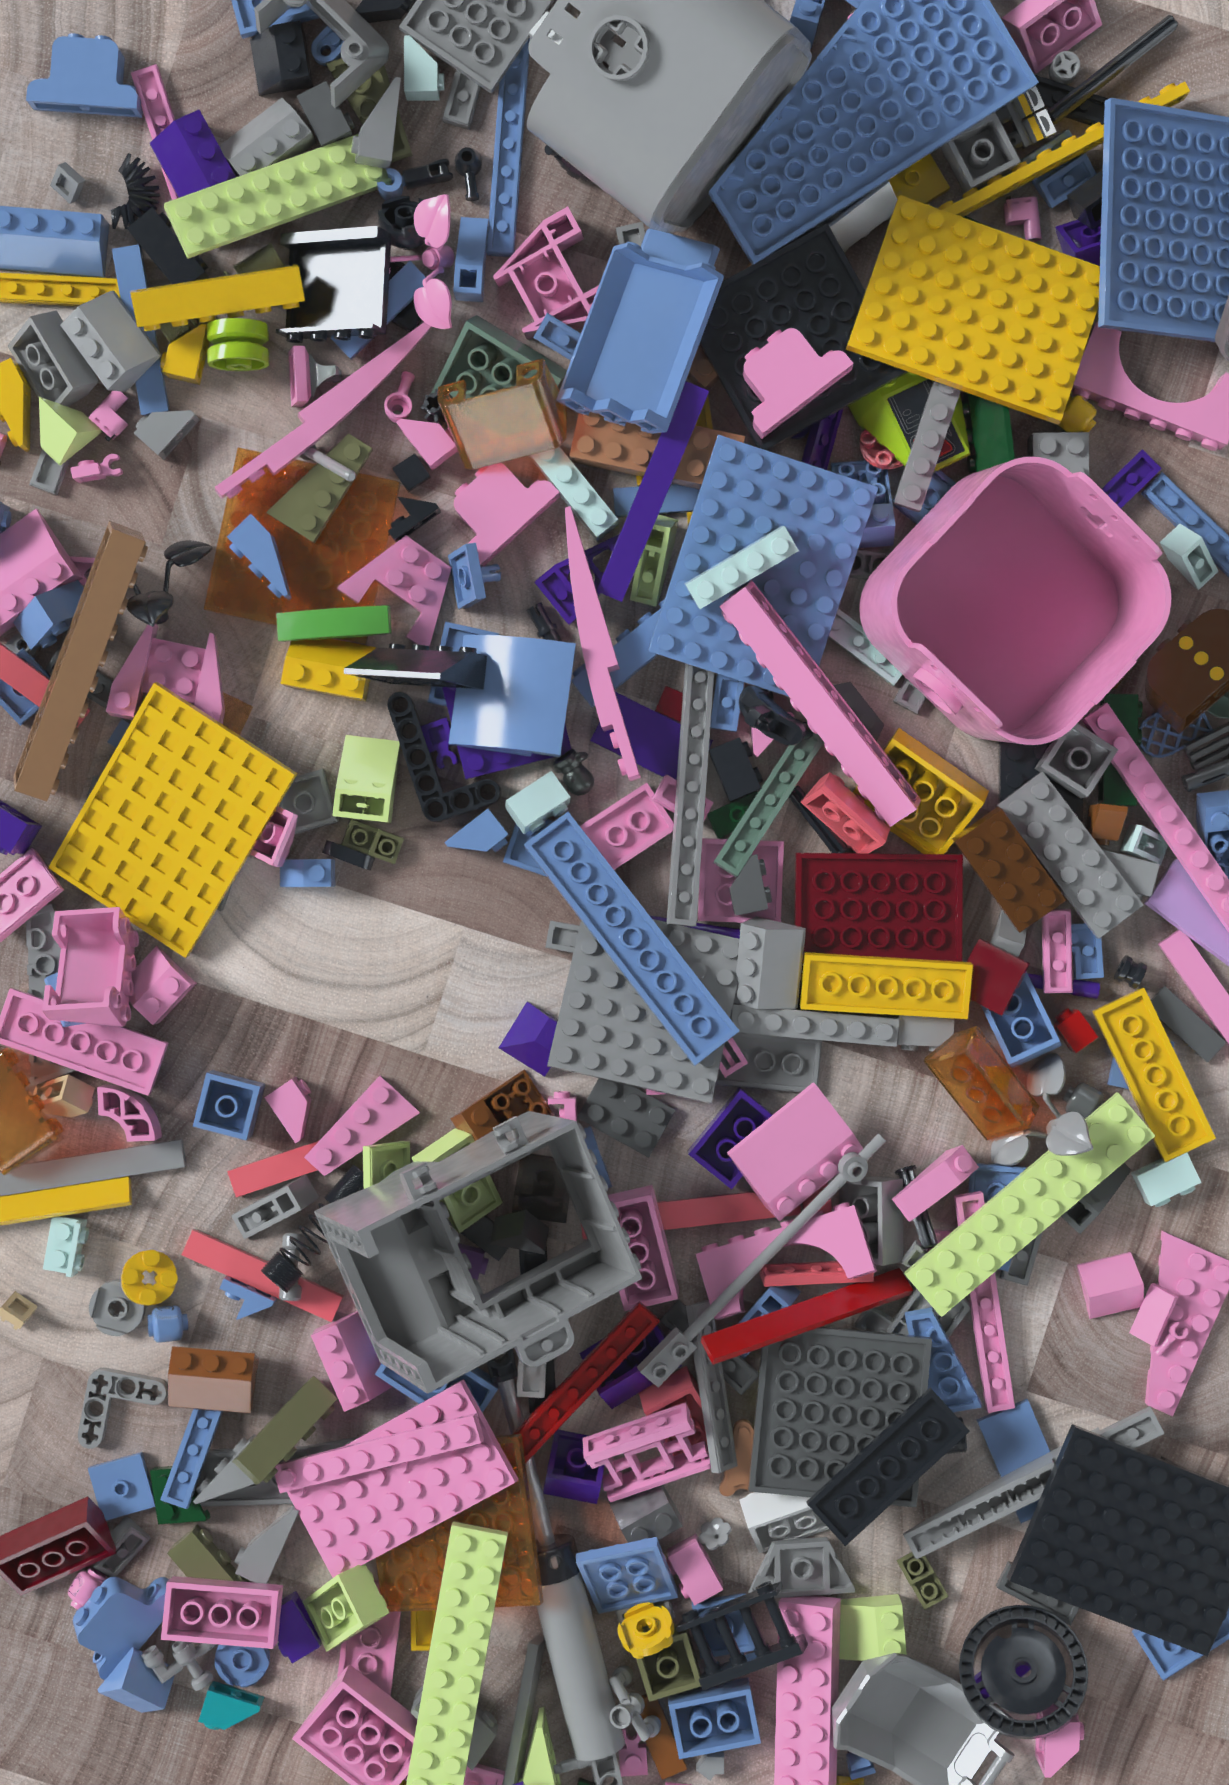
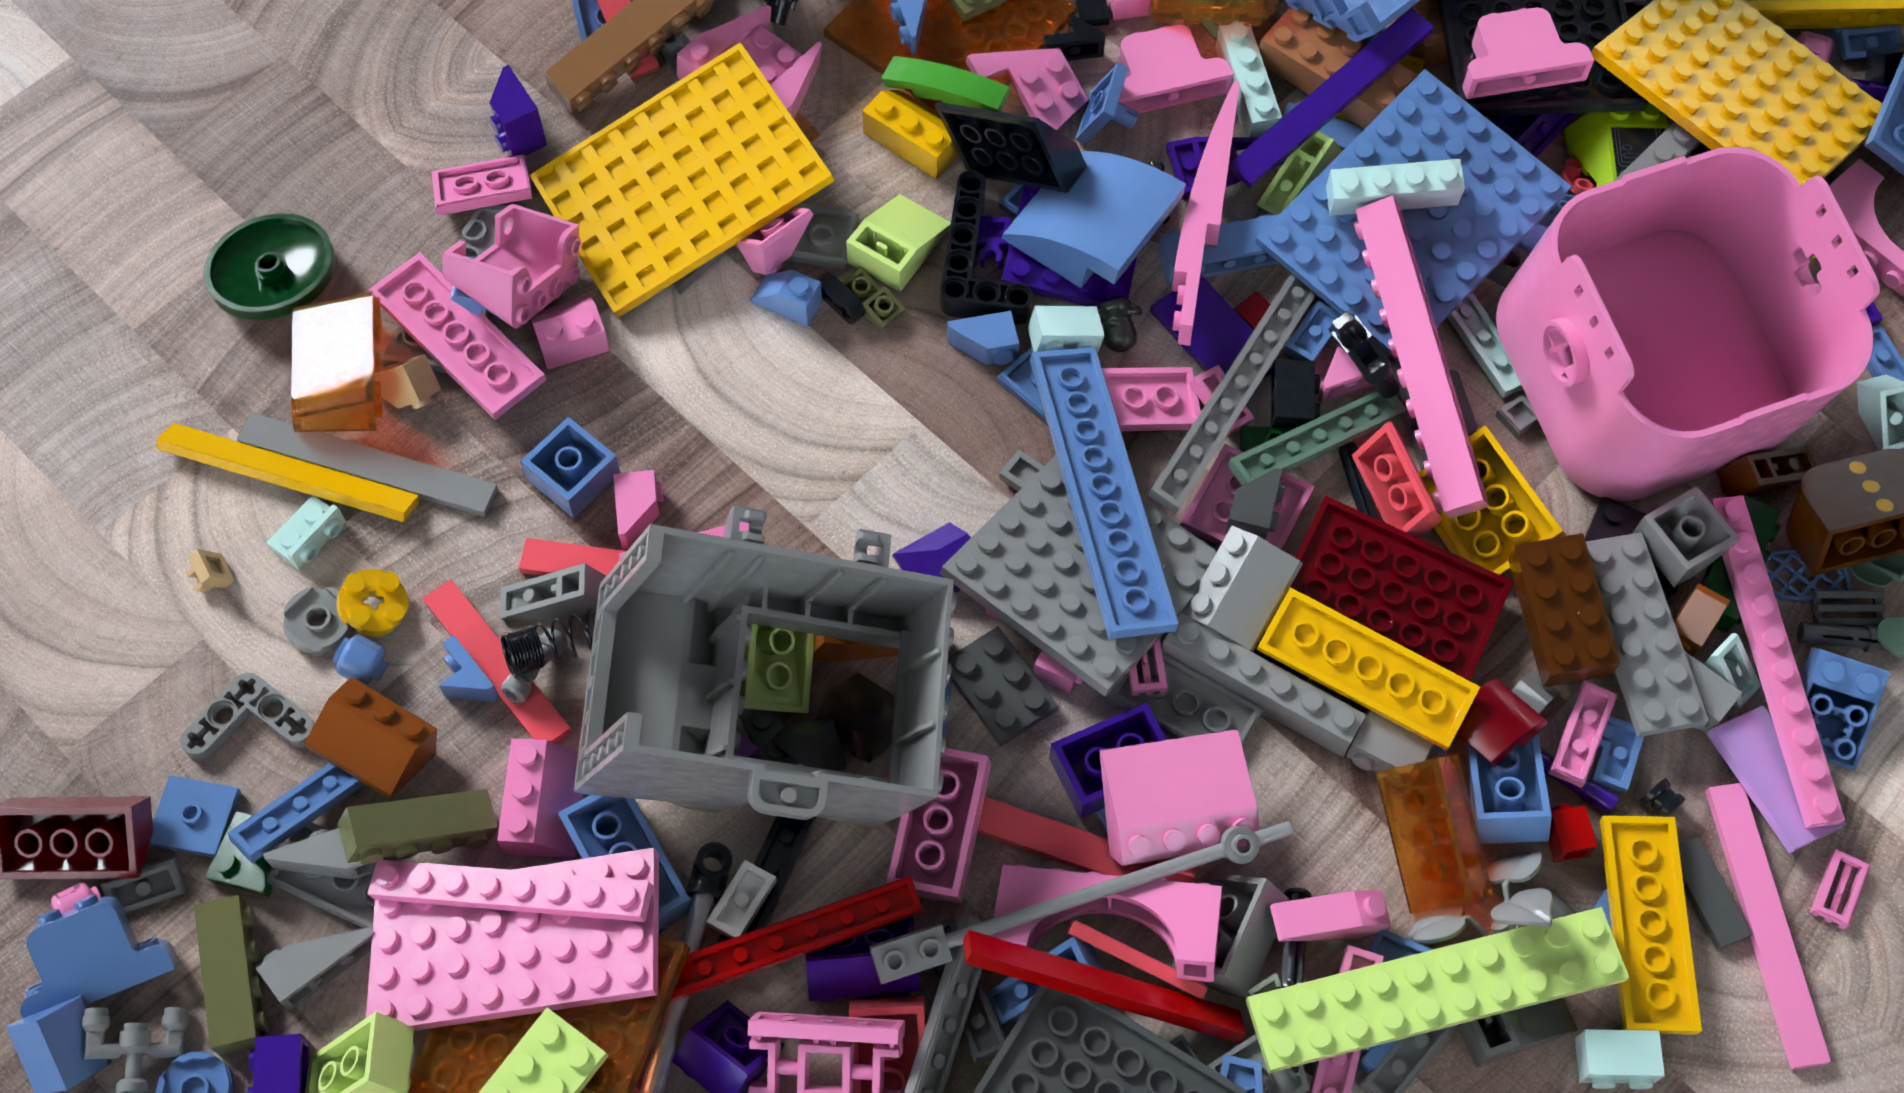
camera: 25 degrees right, 25 degrees down
bright pink brick [97,1084,162,1142] -> none
bright pink brick [161,1576,283,1649] -> none

